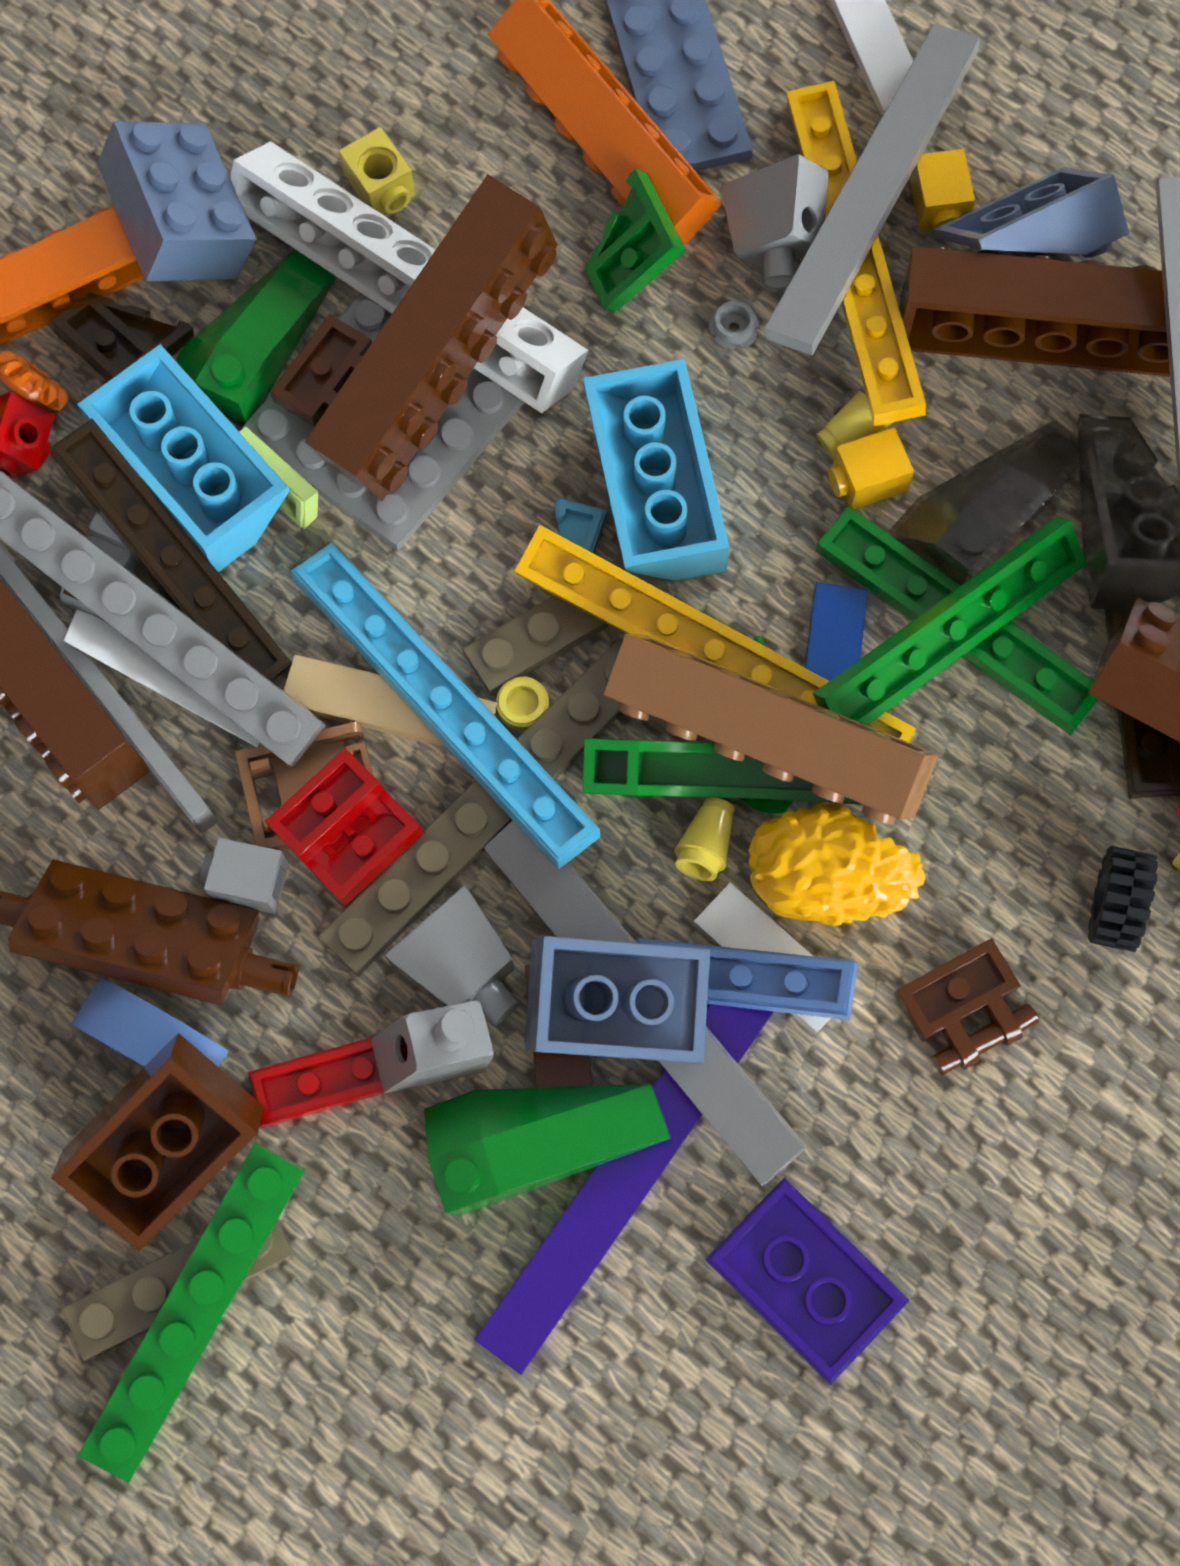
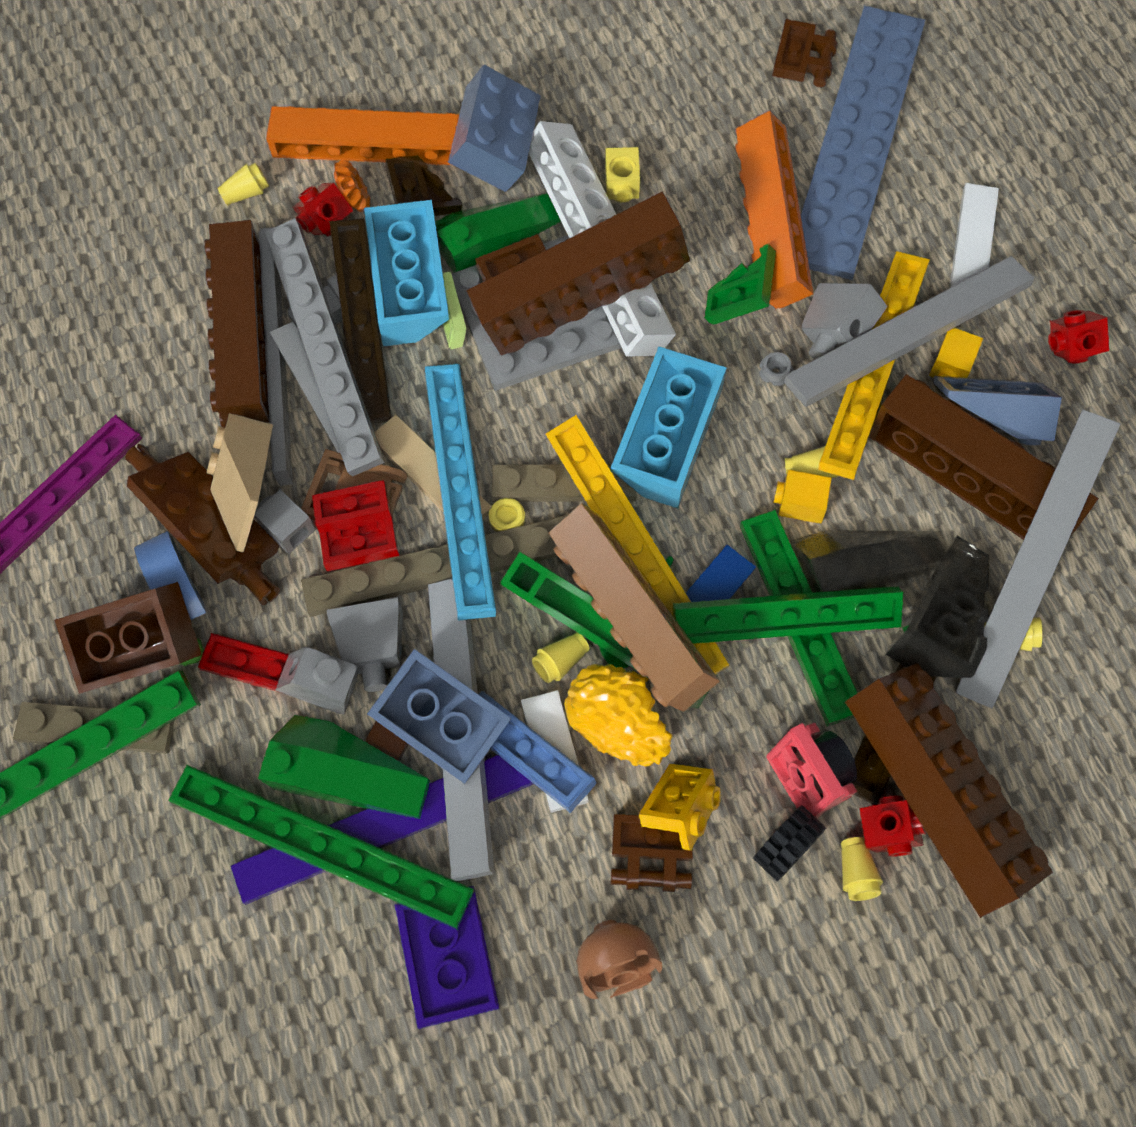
camera: 30 degrees right, 5 degrees down
medium azure tile [555,497,607,554] -> none
none -> green tile [168,765,474,929]
none -> tan slope [207,413,273,552]
none -> nougat cylinder [577,920,662,999]
none -> yellow bracket [639,764,721,851]
none -> coral piece [766,723,858,818]
none -> red brick [1048,310,1109,364]

